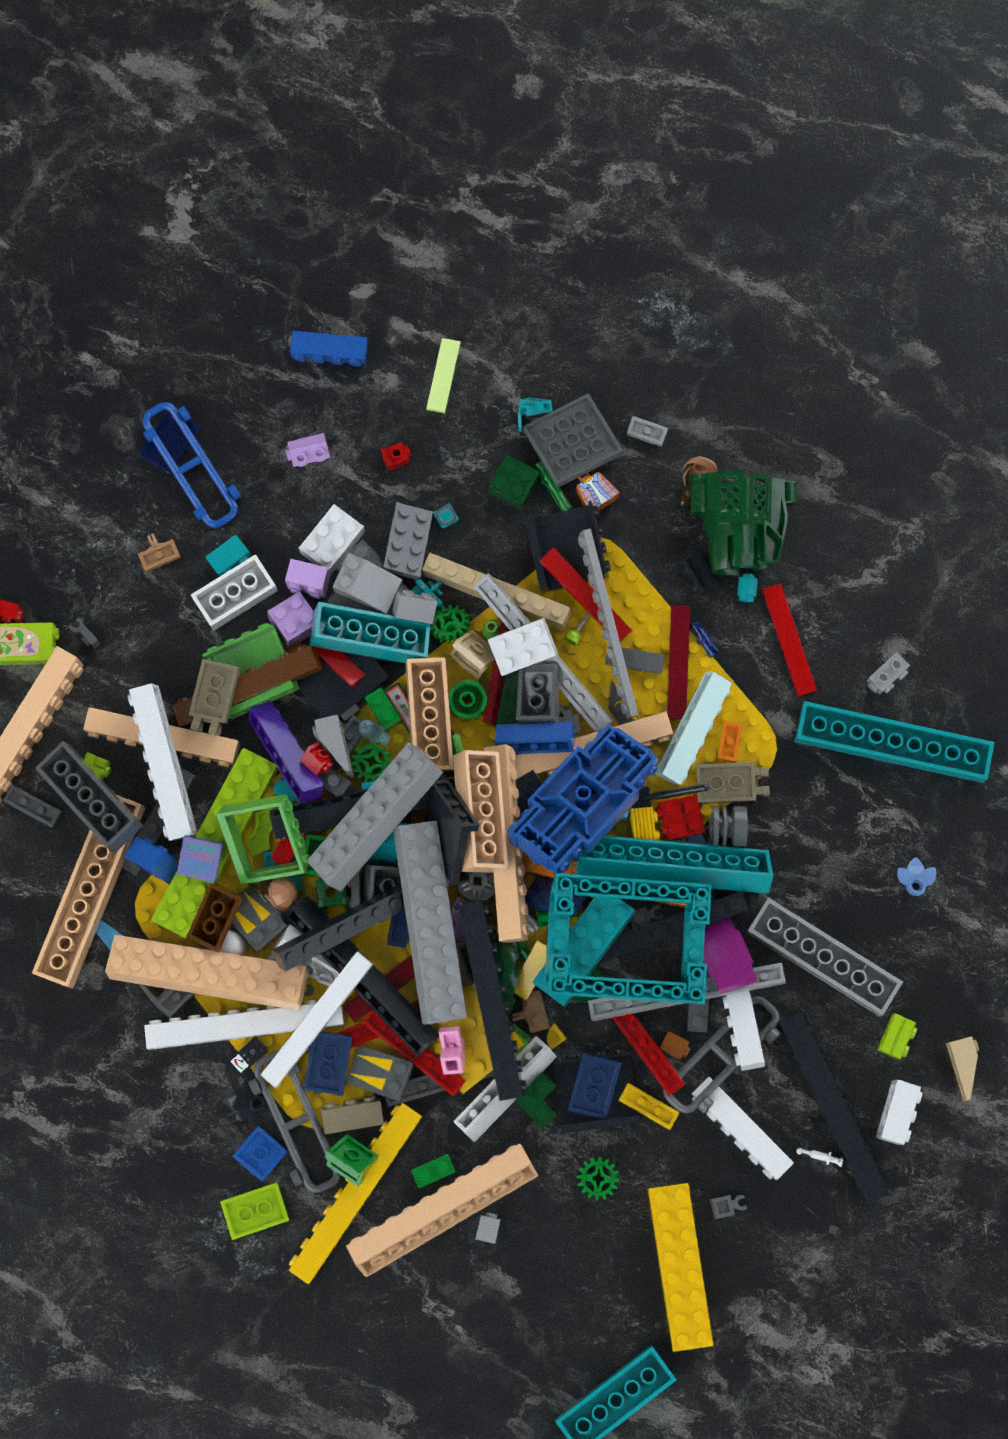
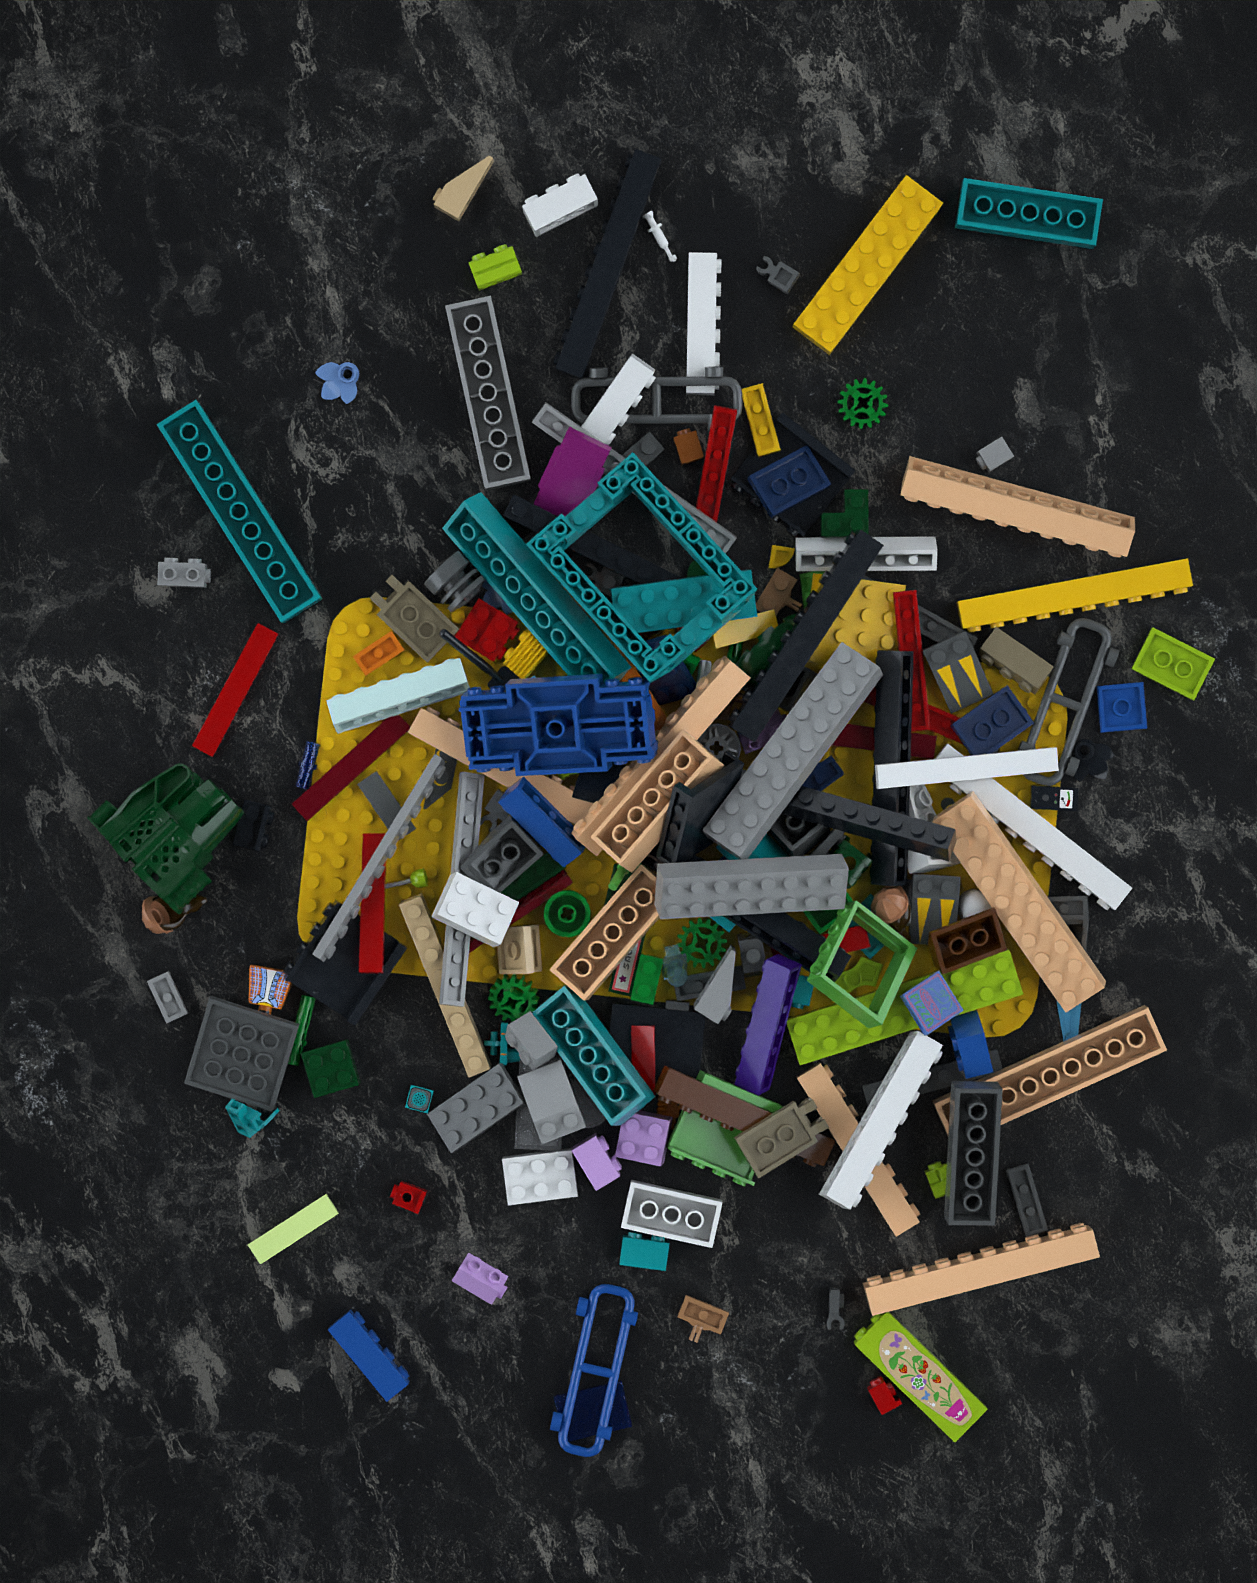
camera: 140 degrees left, 10 degrees up
red brick [300,741,334,776] -> none
green bracket [325,1134,379,1187] -> none
green brick [411,1154,456,1189] -> none
bright pink brick [439,1026,465,1074] -> none
bright green cone [482,621,500,640] -> none
teal brick [737,574,758,602] -> none

